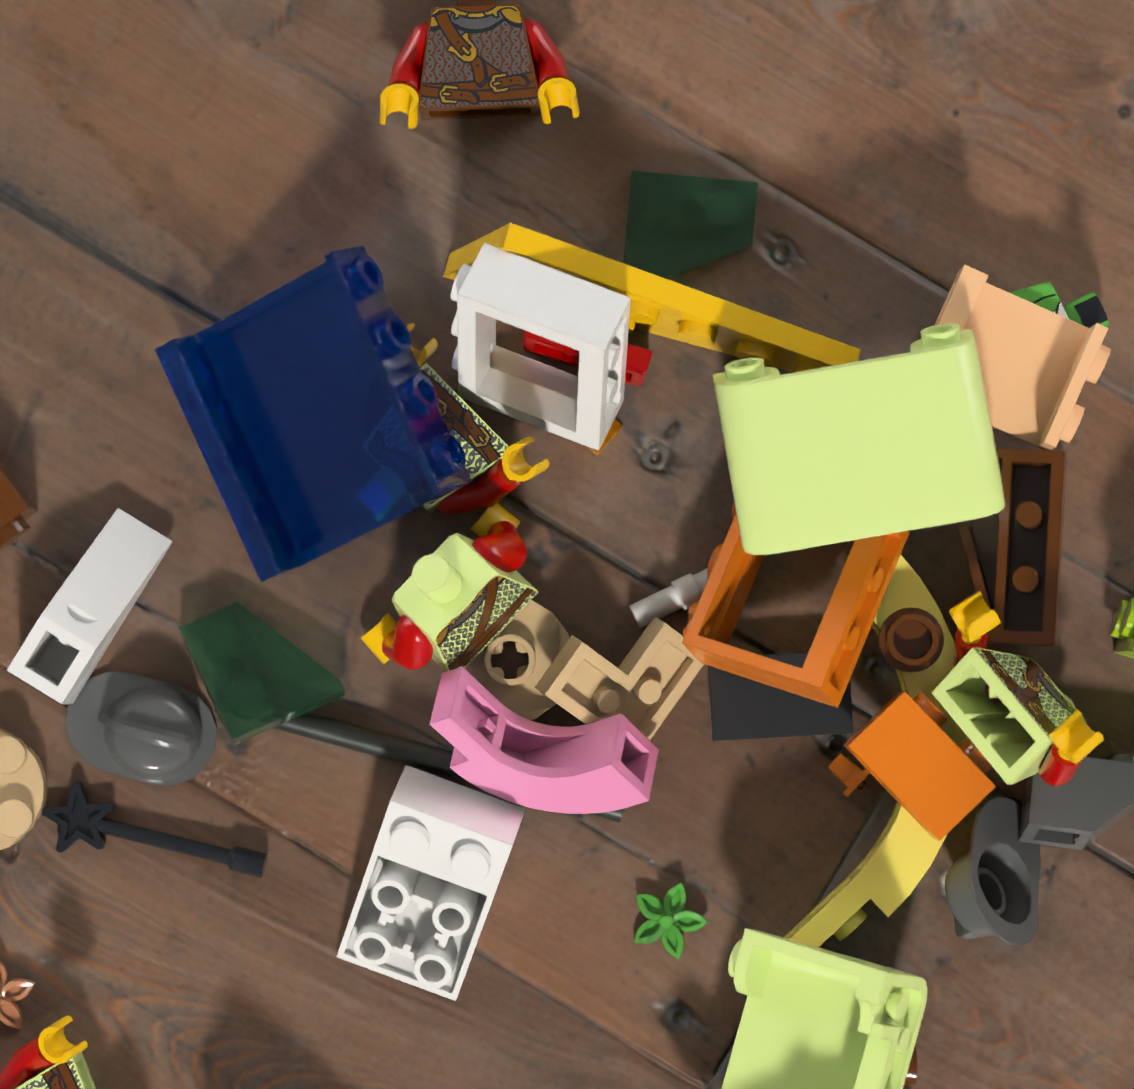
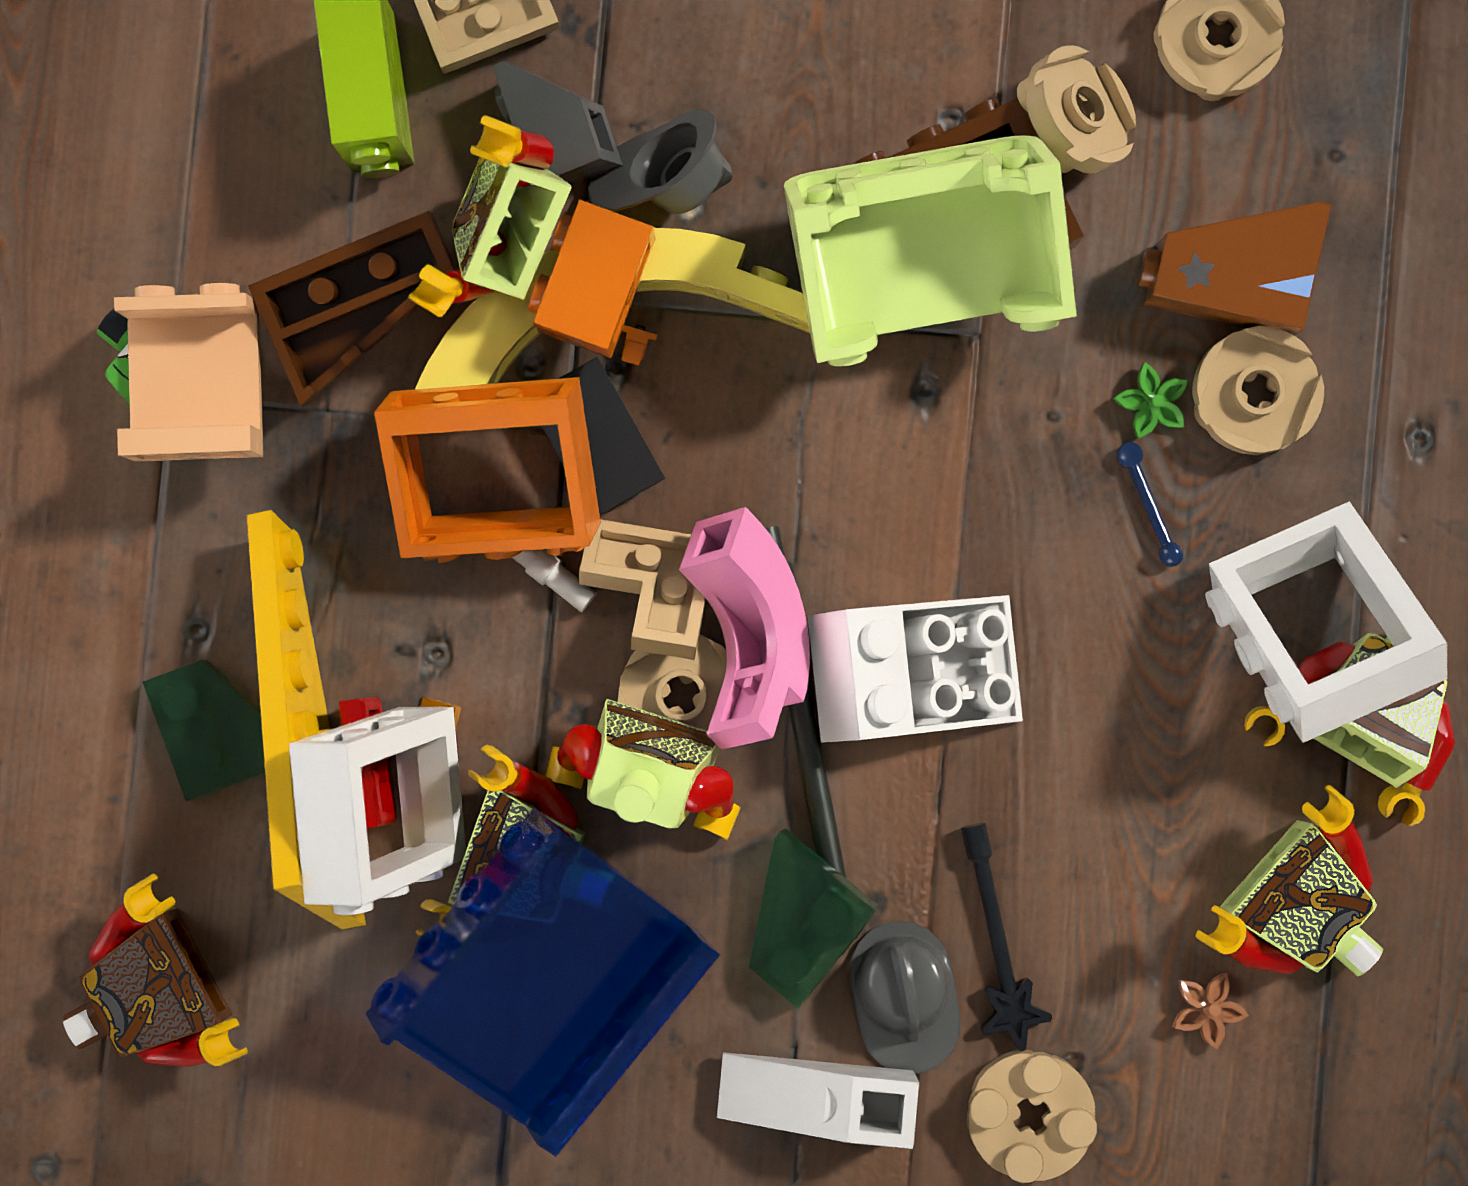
camera: 115 degrees left, 0 degrees up
bright green plant [634,881,709,959] -> none
yellowish green windscreen [713,323,1005,555] -> none
reddish brown plate [878,607,944,672] -> none

